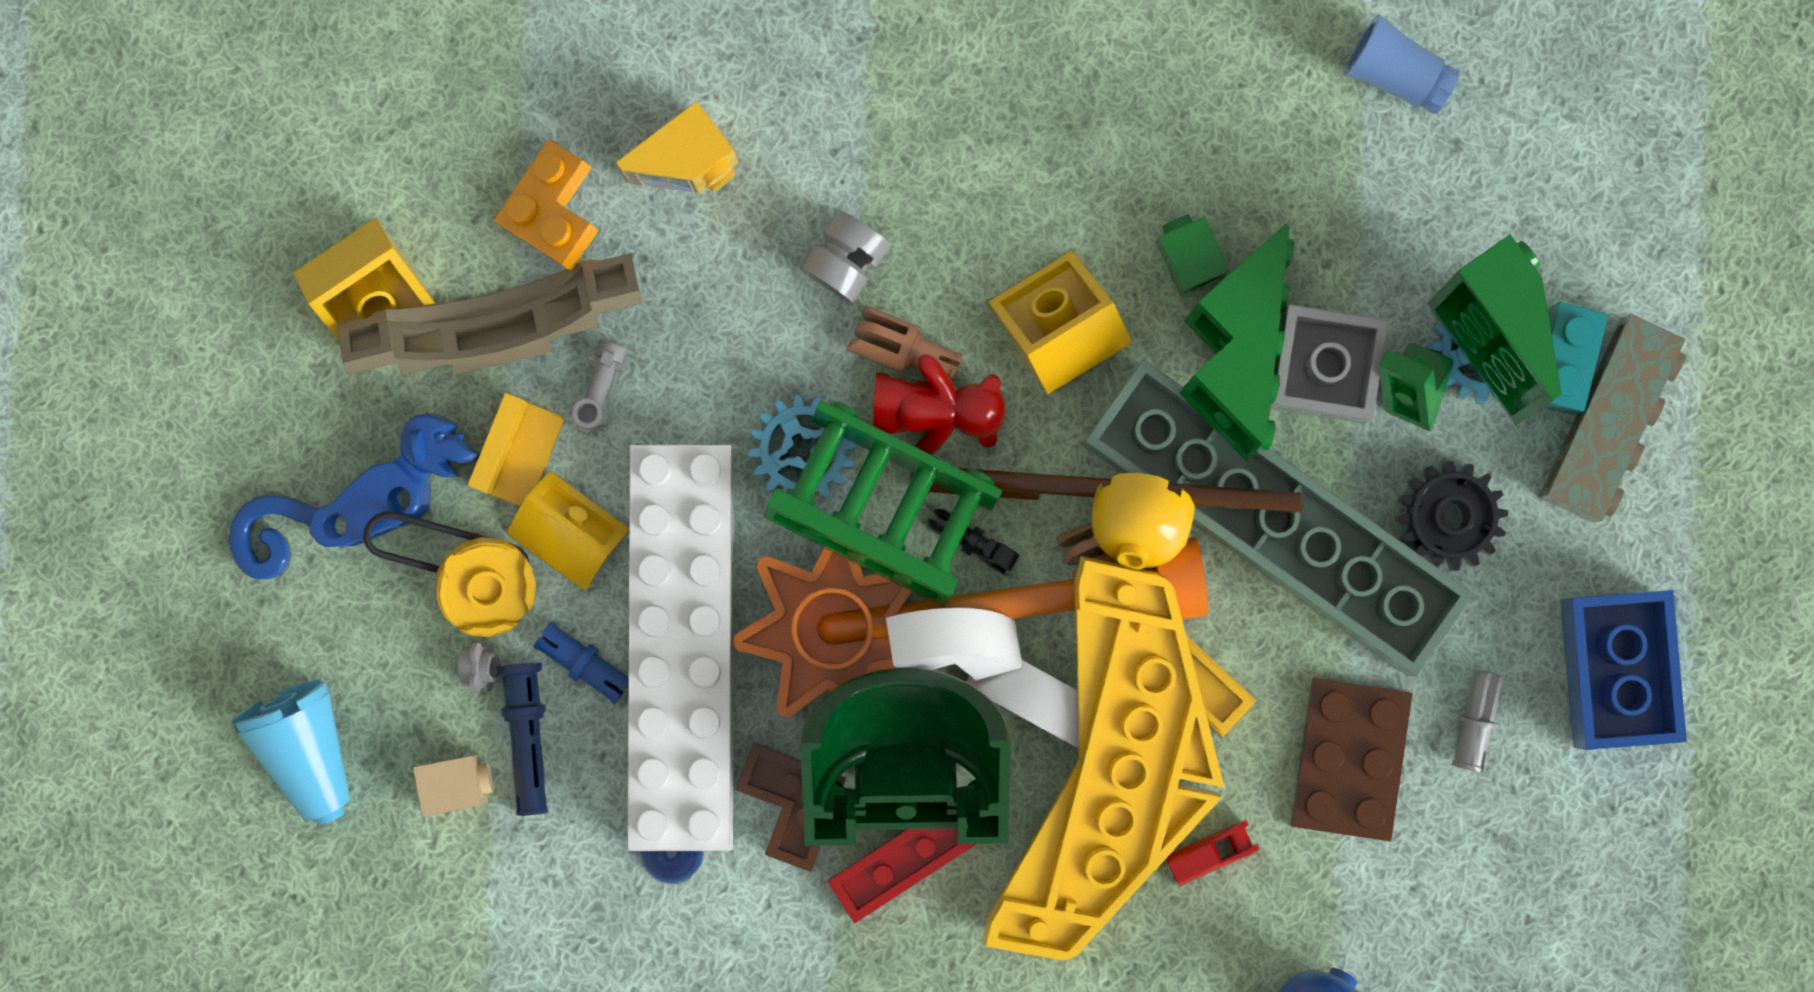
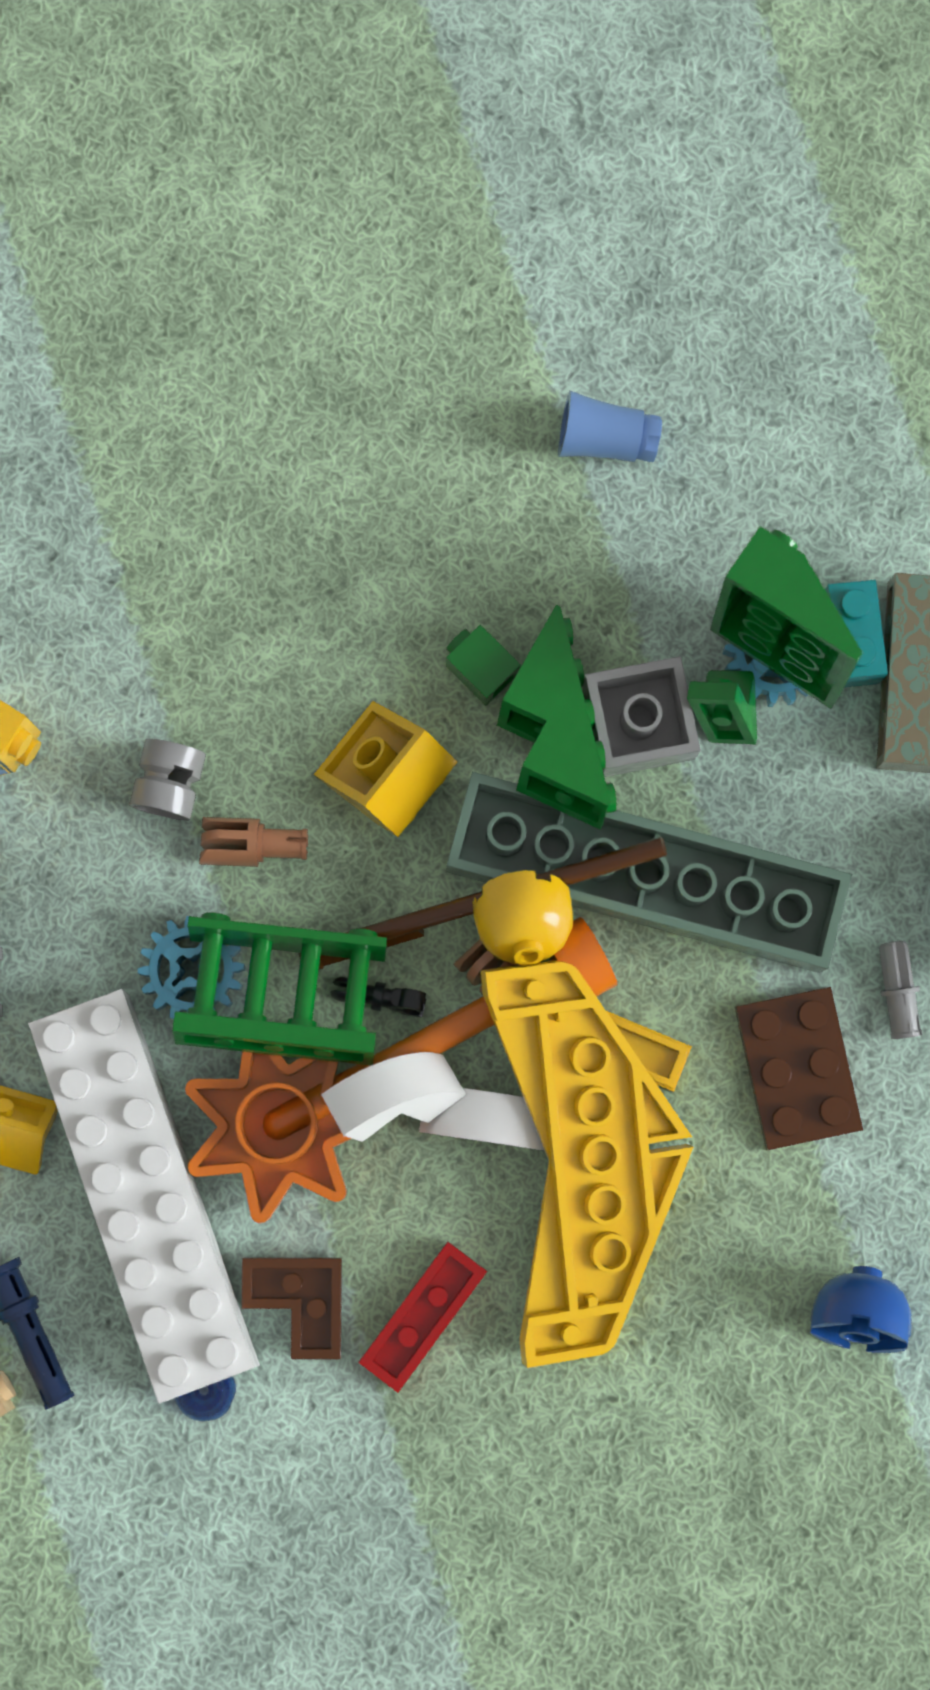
camera: 25 degrees left, 5 degrees down
blue pin [533,621,629,705] -> none
dark green piece [800,668,1010,846] -> none
red piece [873,354,1006,455] -> none
red bar [1166,819,1260,887] -> none
black gear [1395,461,1508,571] -> none

